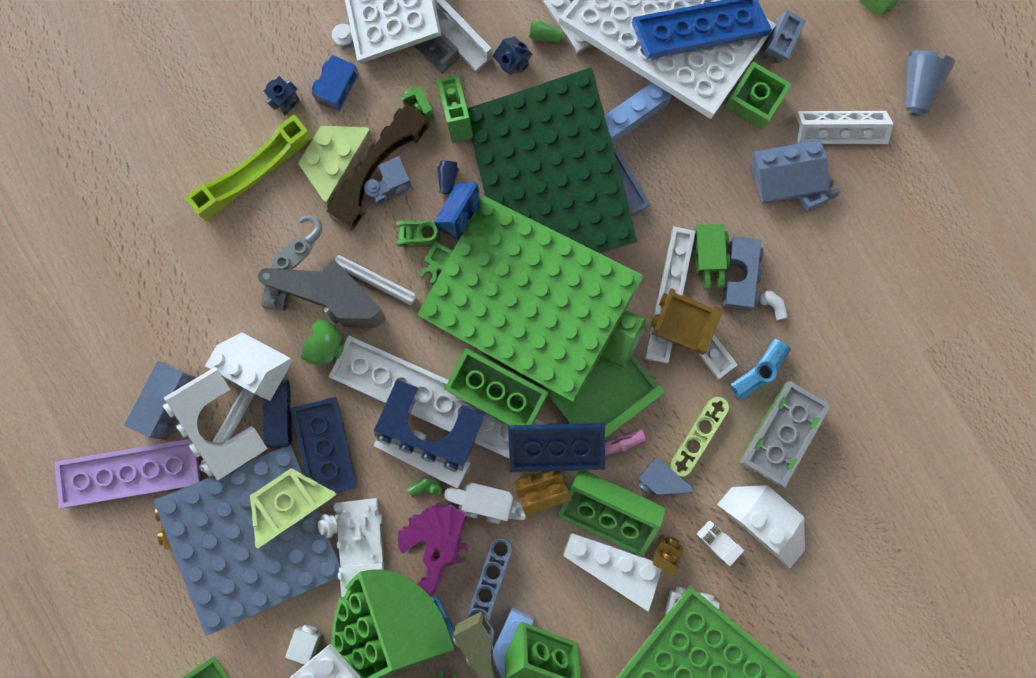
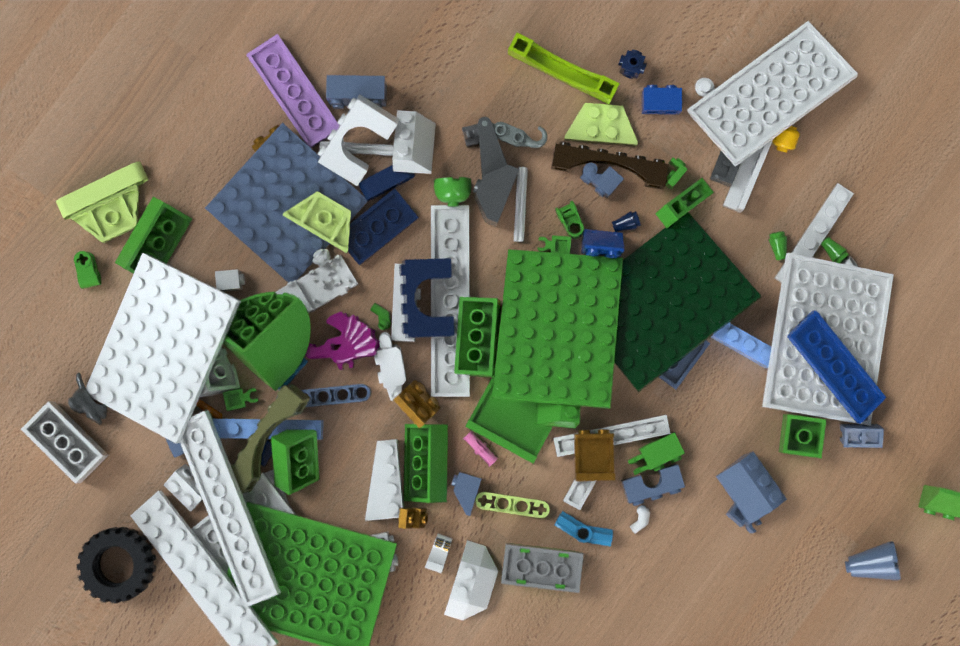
camera: 65 degrees right, 5 degrees up
dark blue brick [492,36,533,75] -> none
dark blue plate [508,423,605,472] -> none
white fence [796,111,893,144] -> none

